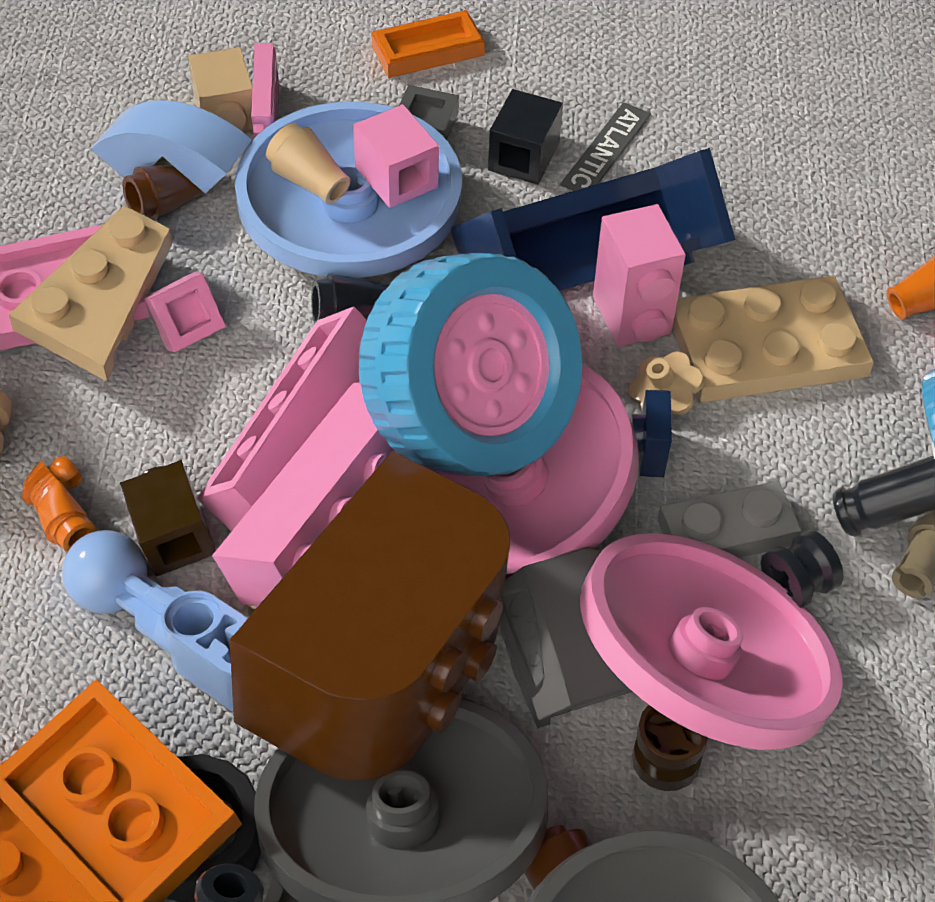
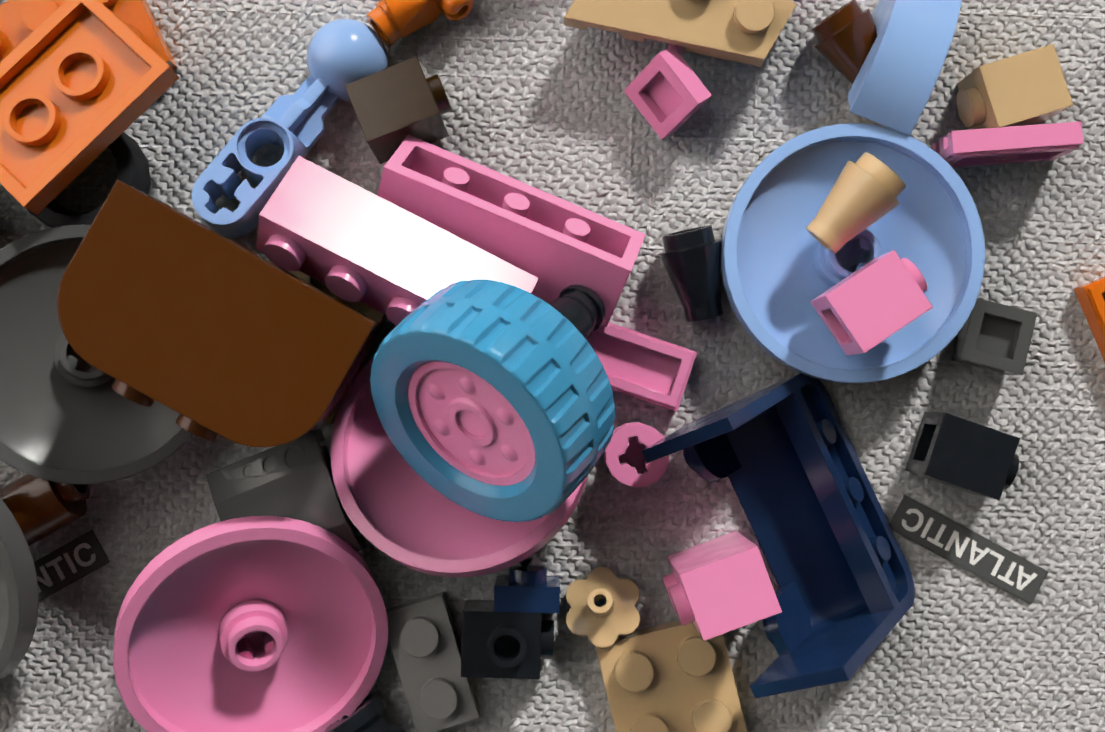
camera: 95 degrees right, 35 degrees up
none -> black brick [461,600,554,679]

